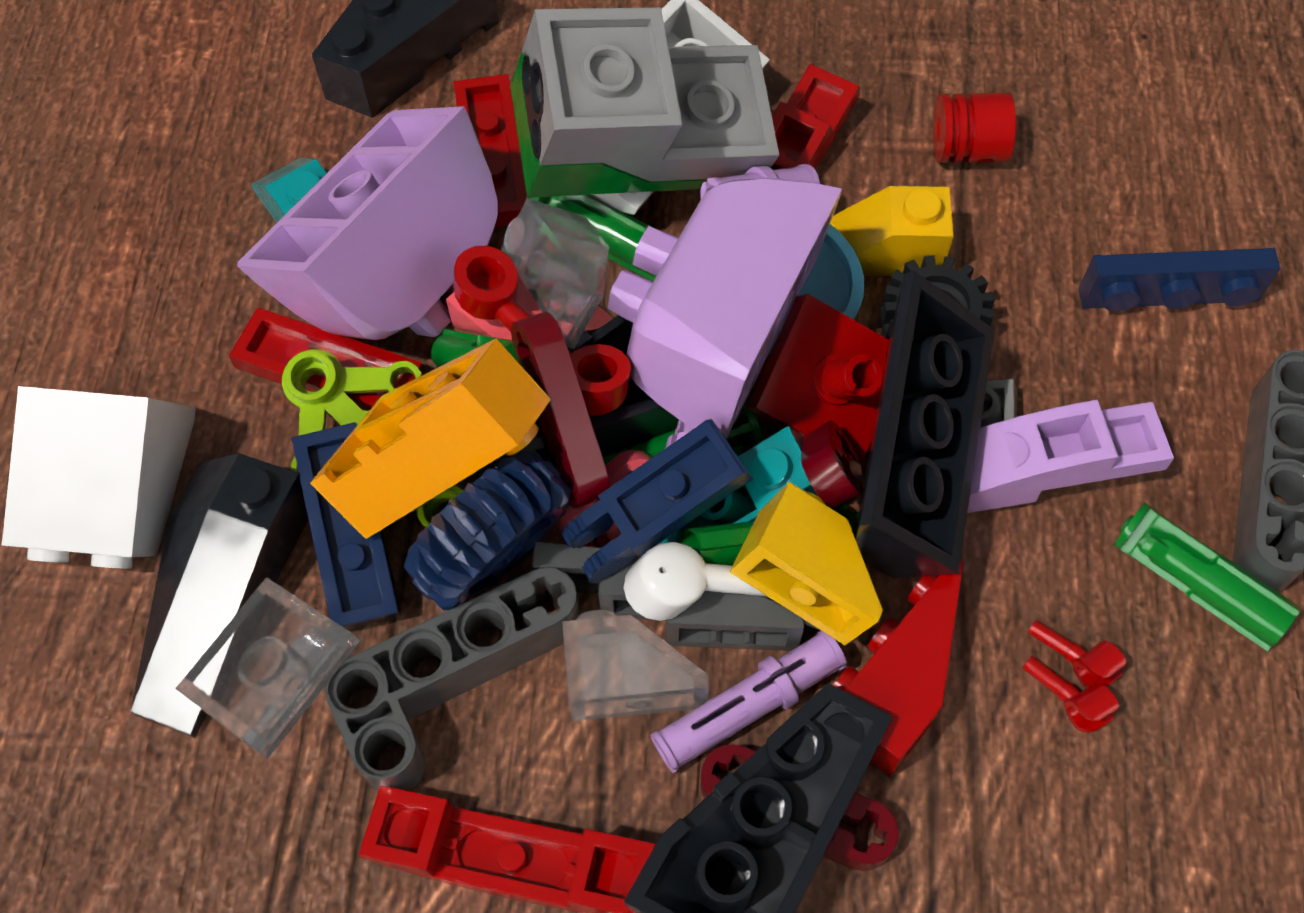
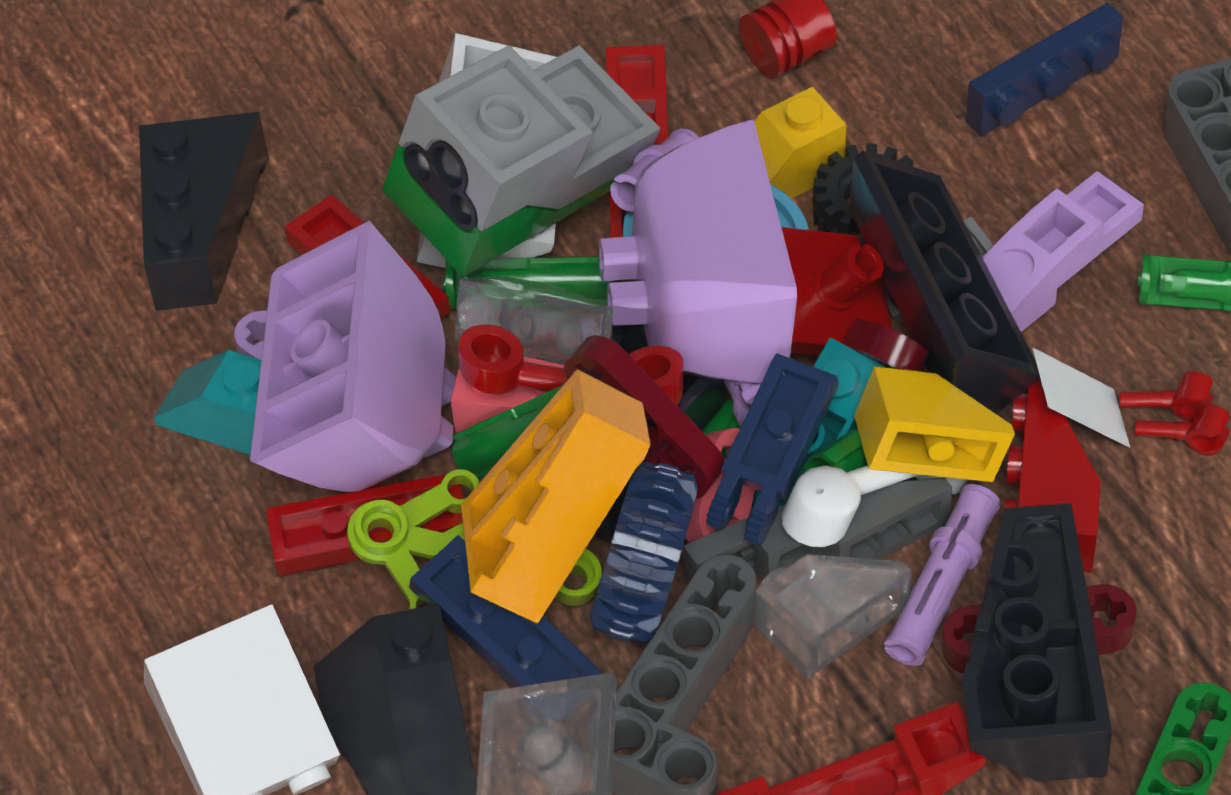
camera: 30 degrees left, 10 degrees down
none -> white sticker [1032,348,1130,448]

